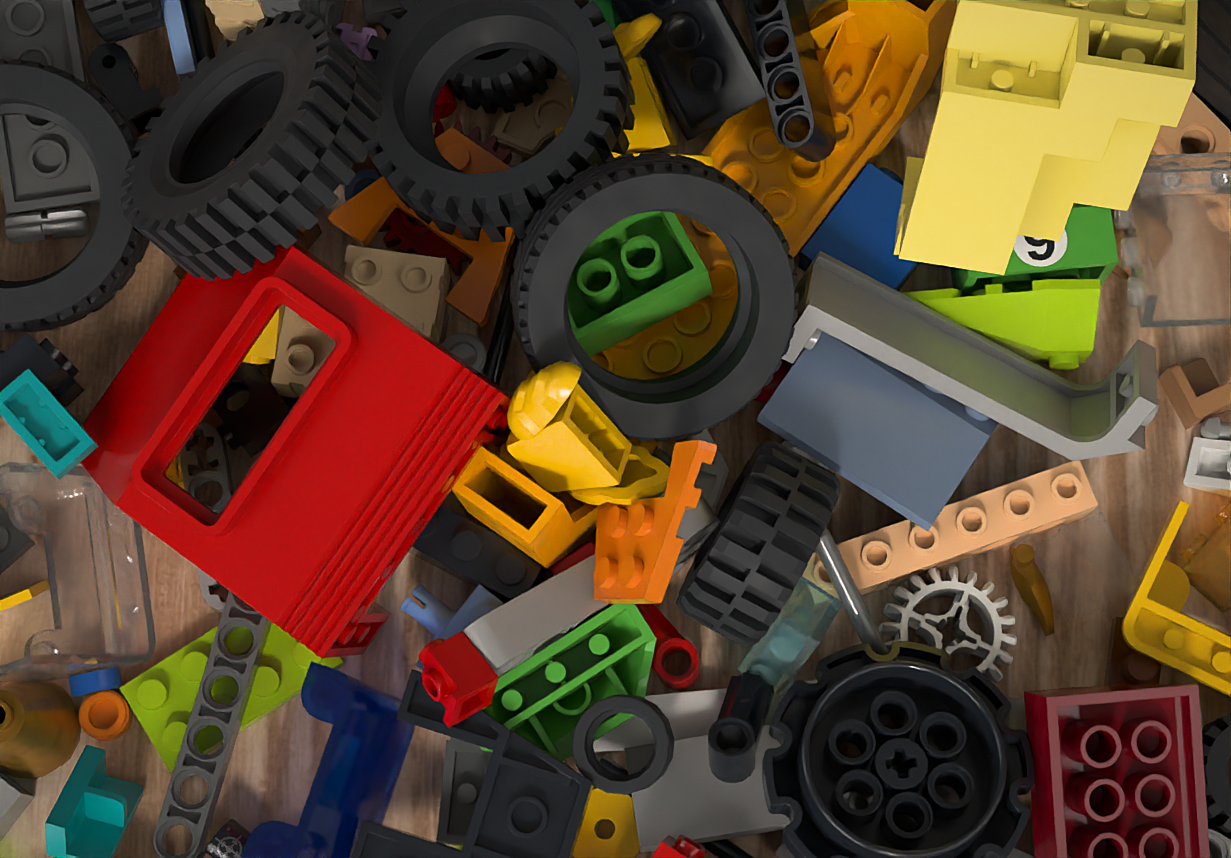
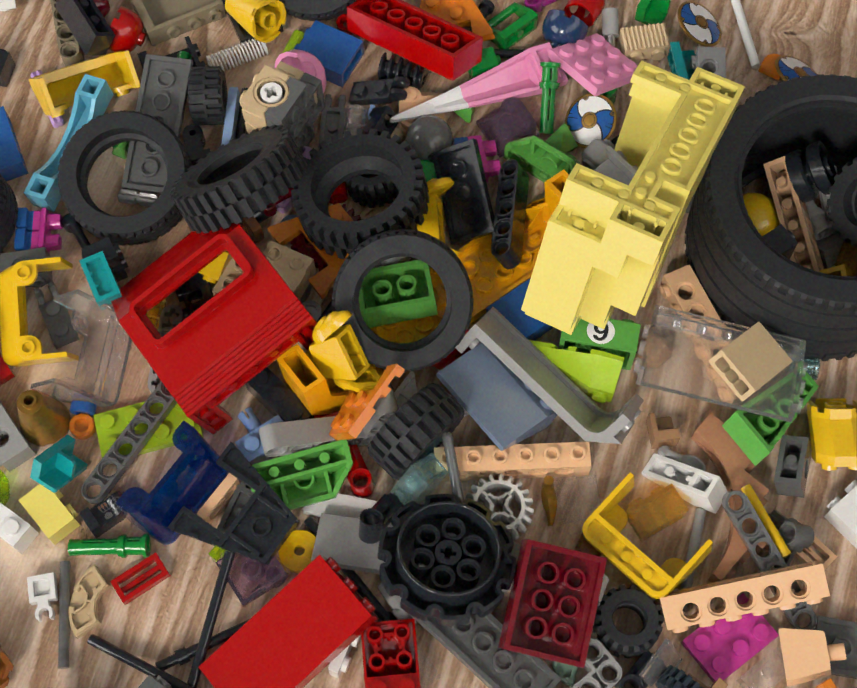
camera: 15 degrees right, 10 degrees down
red brick [418,631,499,728] -> none
black tyre [572,694,675,795] -> none
none -> light nougat tile [197,473,240,524]

